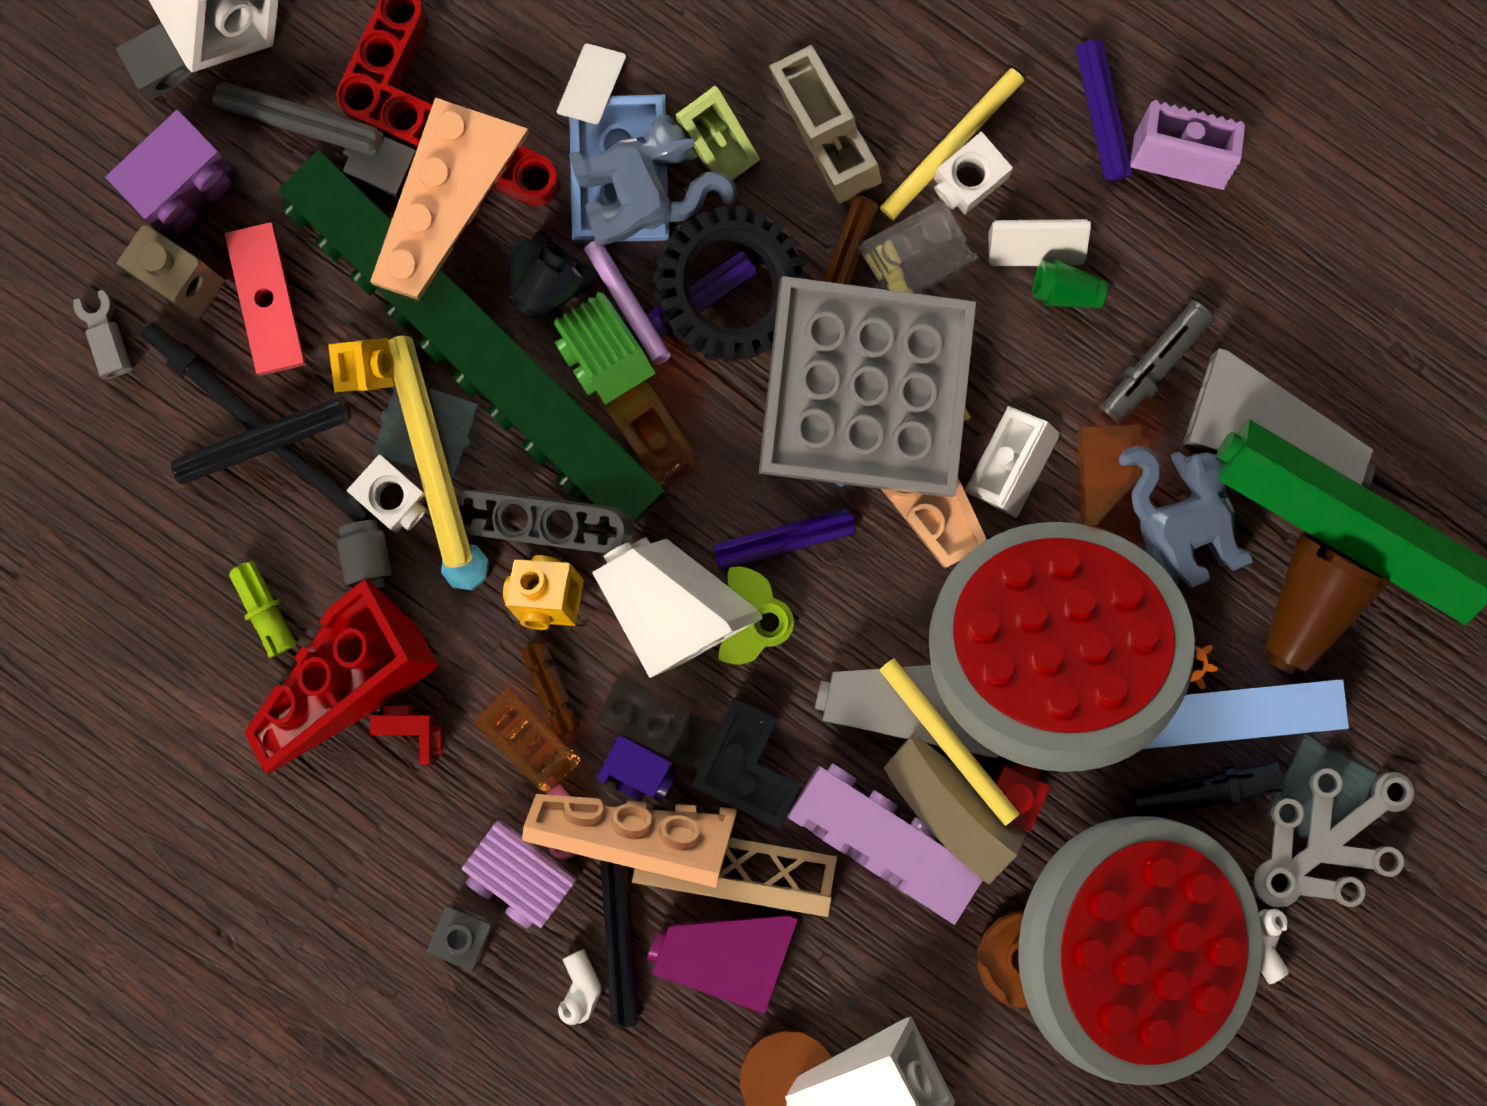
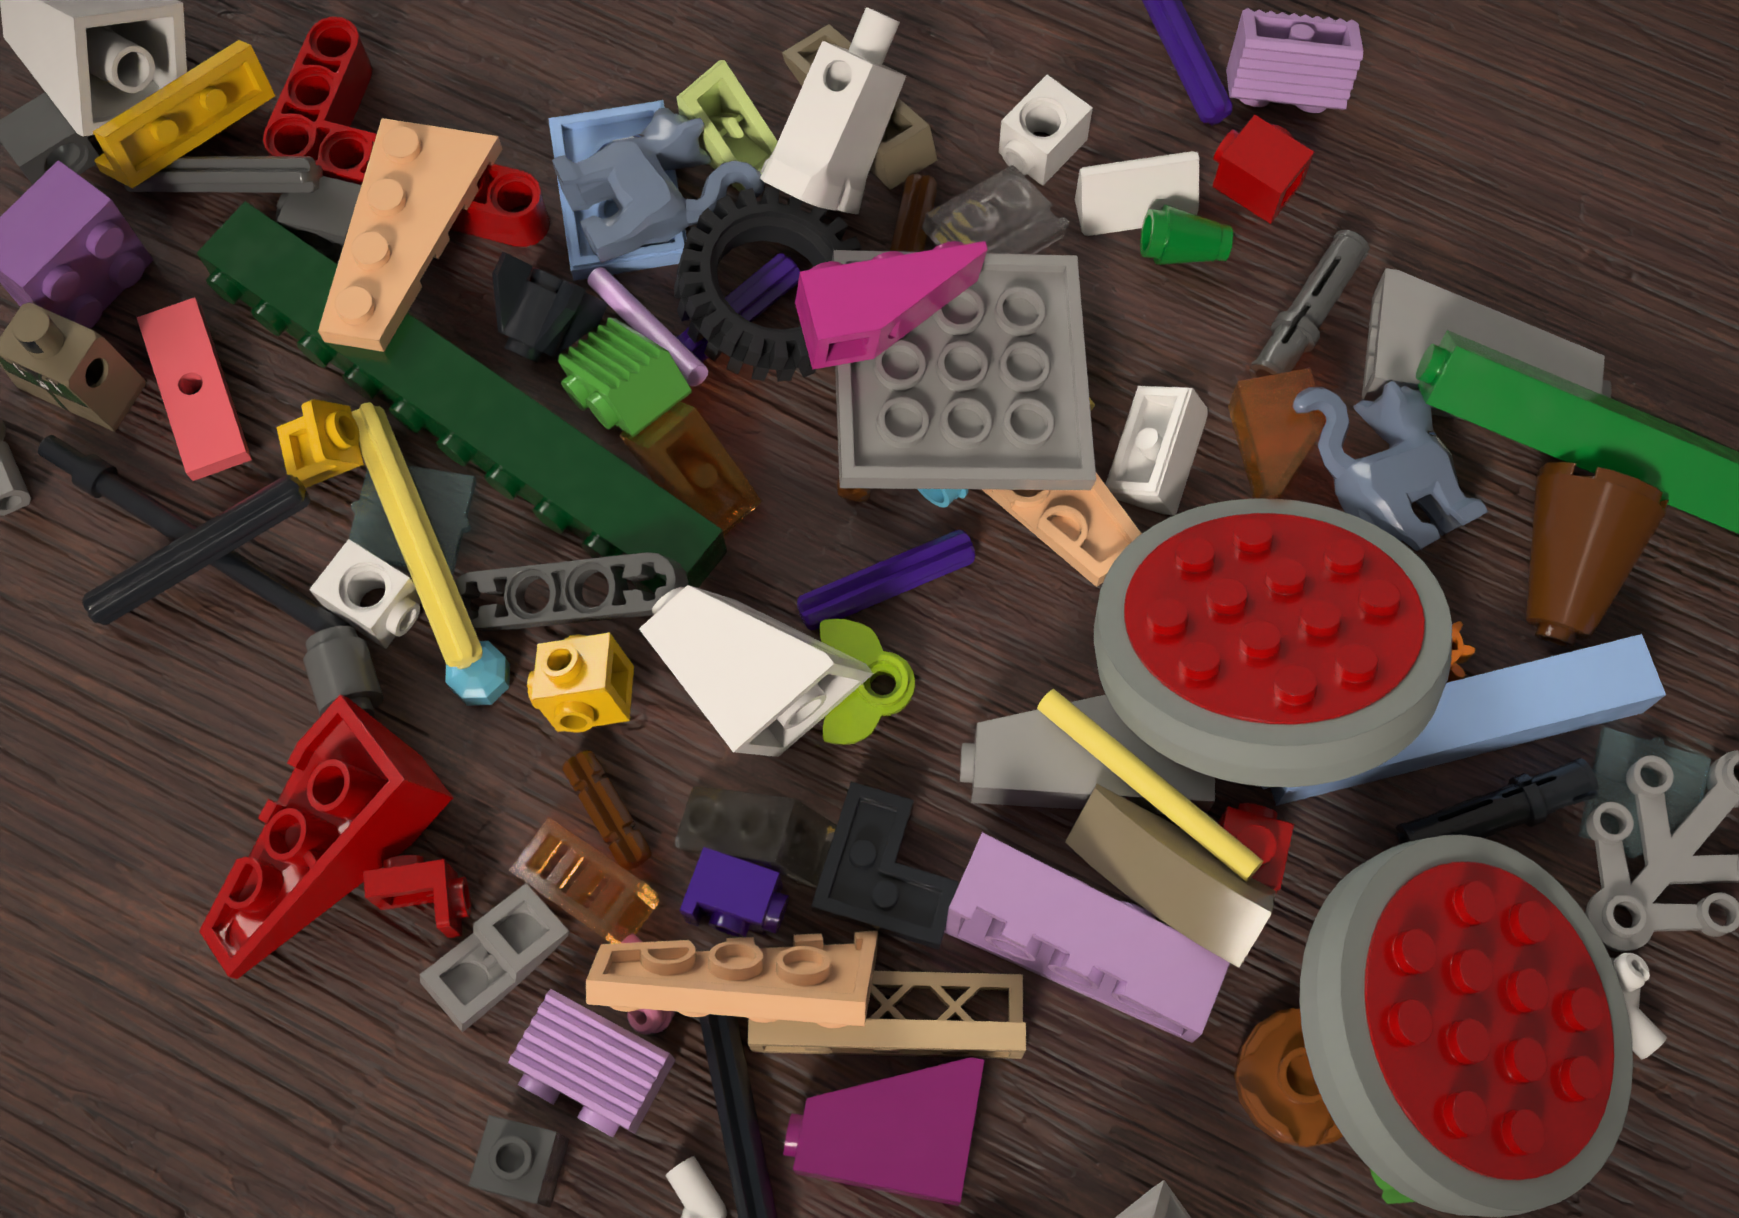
camera: 10 degrees left, 15 degrees down
lime axle [229,561,297,658] -> none
white sticker [557,43,626,125] -> none
light yellow bar [880,68,1024,220] -> none
none -> yellow panel [93,40,275,189]
none -> light grey slope [419,883,569,1032]
none -> white piece [760,7,906,214]
none -> dark pink slope [795,241,988,370]
none -> red brick [1212,115,1314,224]

